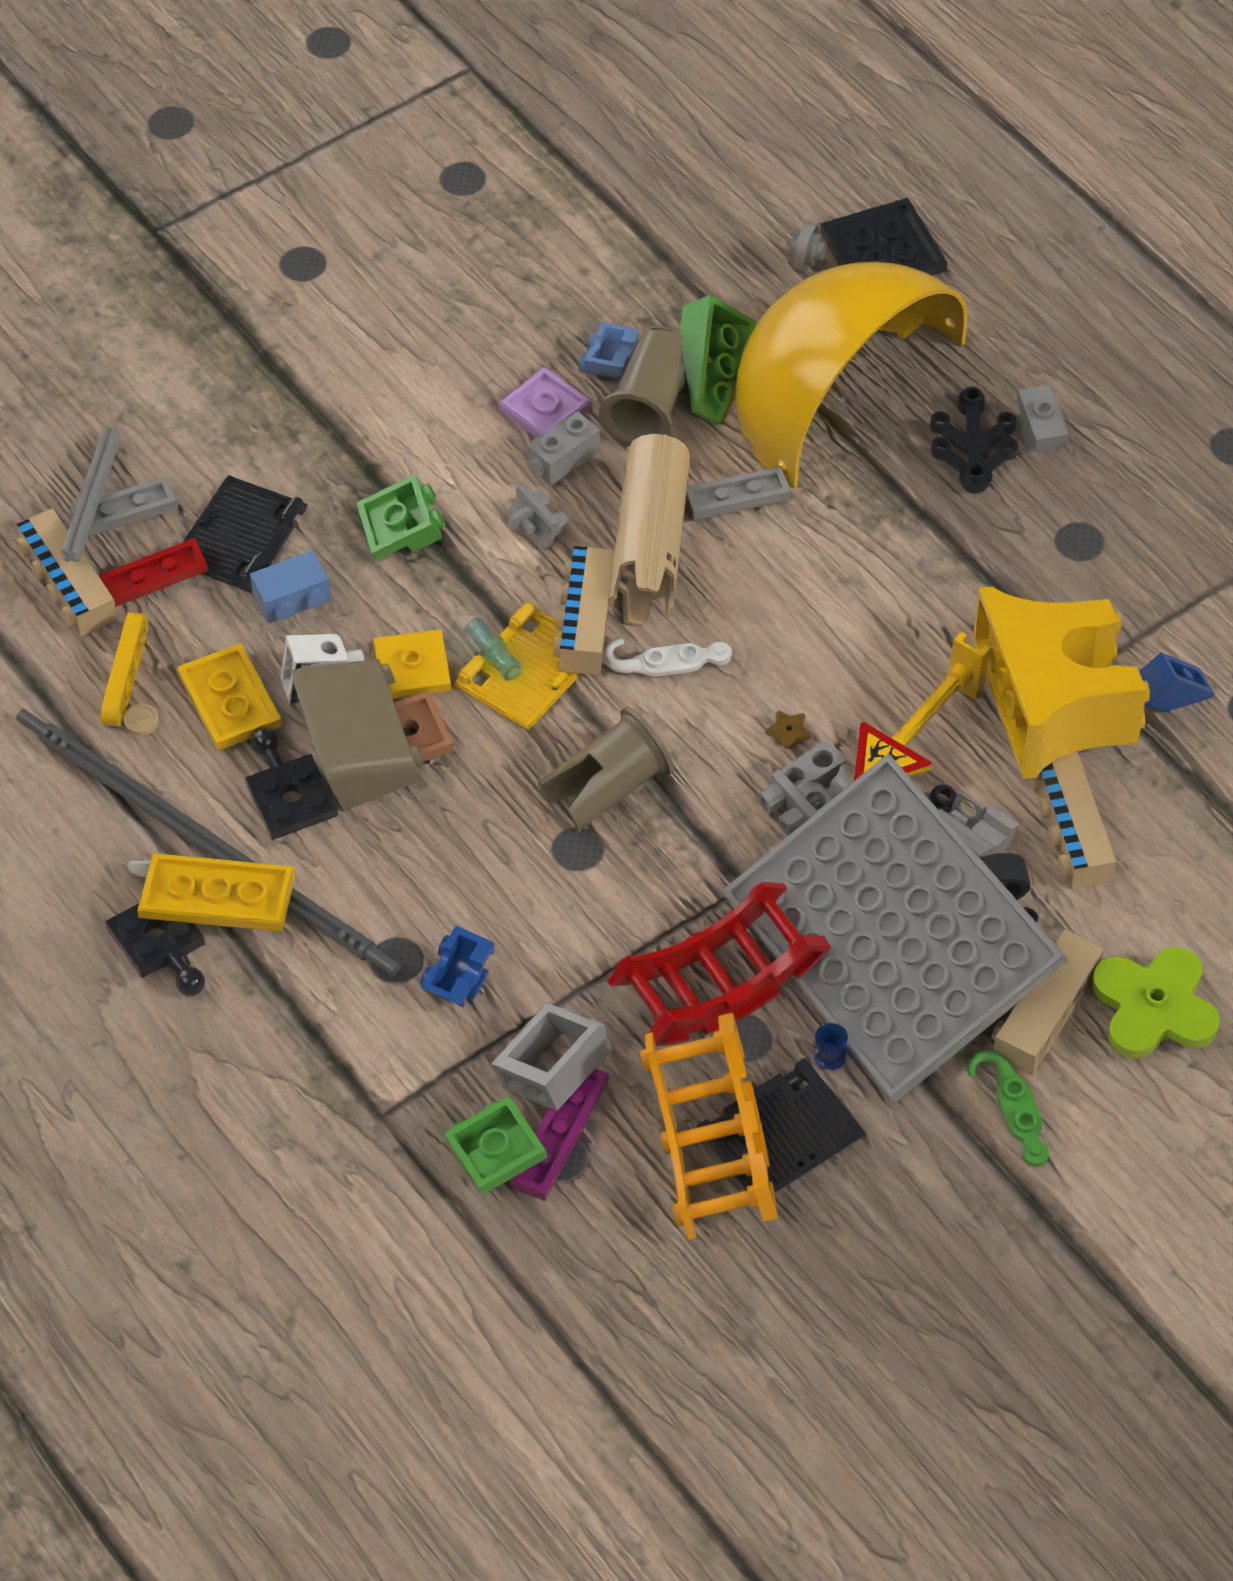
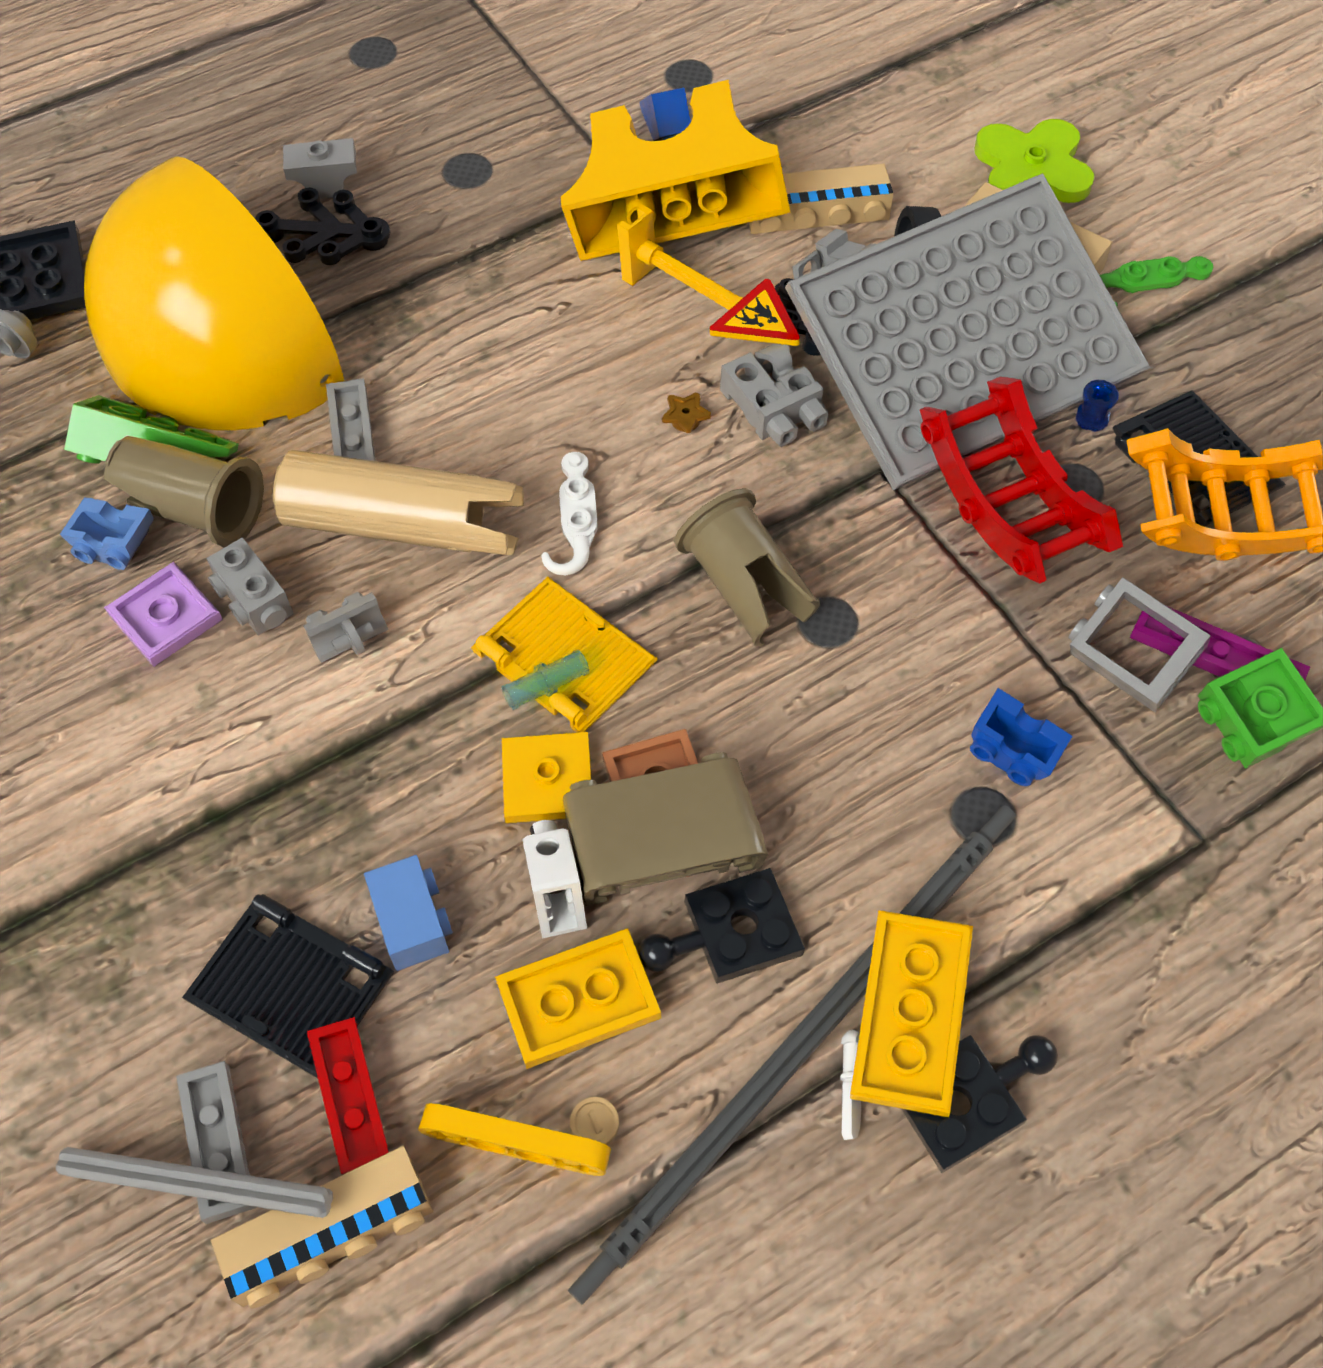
camera: 85 degrees left, 5 degrees up
bright green plate [356,474,445,560] -> none
tan brick [553,546,615,675] -> none

